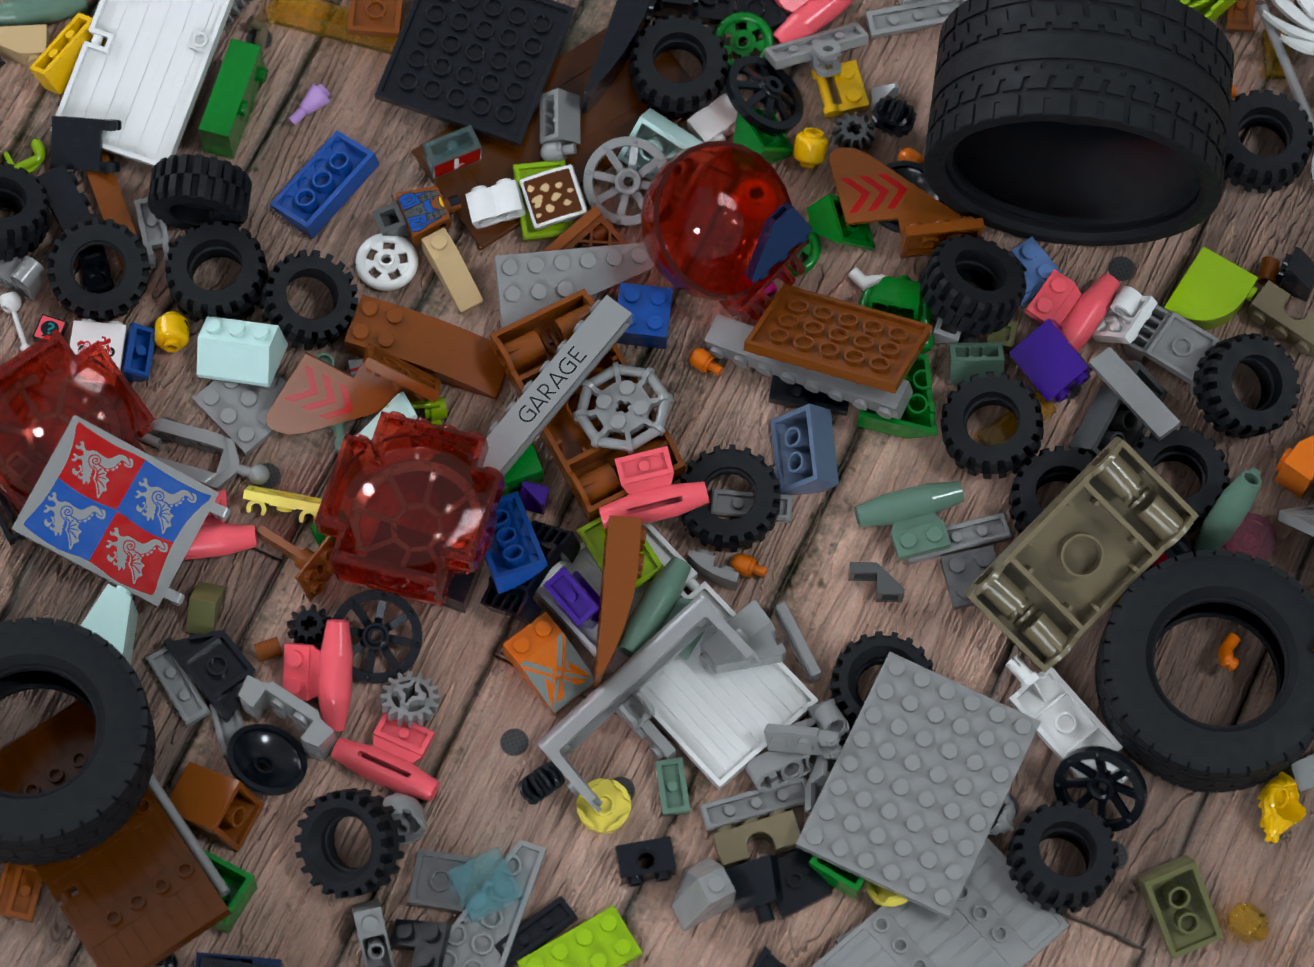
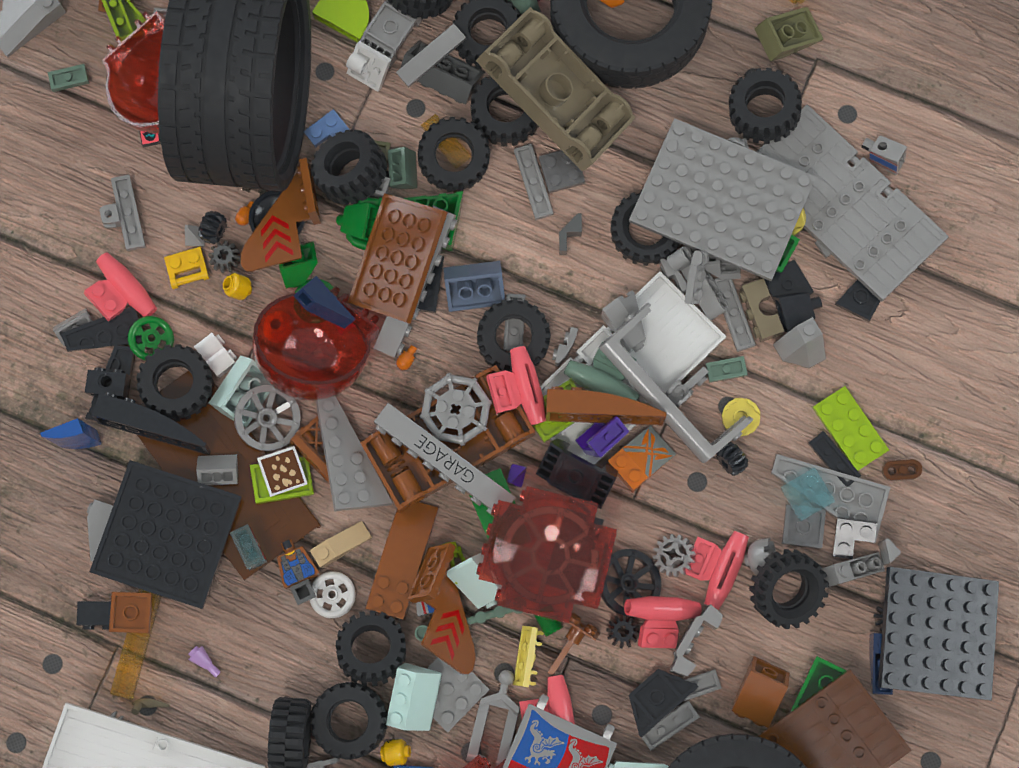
camera: 85 degrees left, 10 degrees up
light grey piece [148,773,230,897] -> none
olive slope [186,582,226,635] -> none
green brick [199,38,268,159] -> none
black dish [226,724,307,796] -> none
dark orange hinge [254,637,283,662] -> none
blue slope [270,130,380,239] -> none
white brick [465,178,526,229] -> none
blue slope [466,491,548,594] -> none
light grey cylinder [540,141,577,162] -> none
black brick [615,836,676,887] -> none
blue brick [616,282,673,349] -> none
black wheel [725,56,804,134] -> none
orange cylinder [730,553,768,578] -> none
green slope [732,109,793,170] -> none
light grey plate [765,22,869,78] -> none
light grey tile [774,601,821,684] -> none
white arm [848,267,886,292] -> none
sand green plate [854,481,964,561] -> none
white plate [1005,654,1128,784] -> none
dark purple panel [1009,318,1093,403] -> none
coral plate [1024,269,1120,352] -> none
black wheel [1053,746,1148,832] -> none

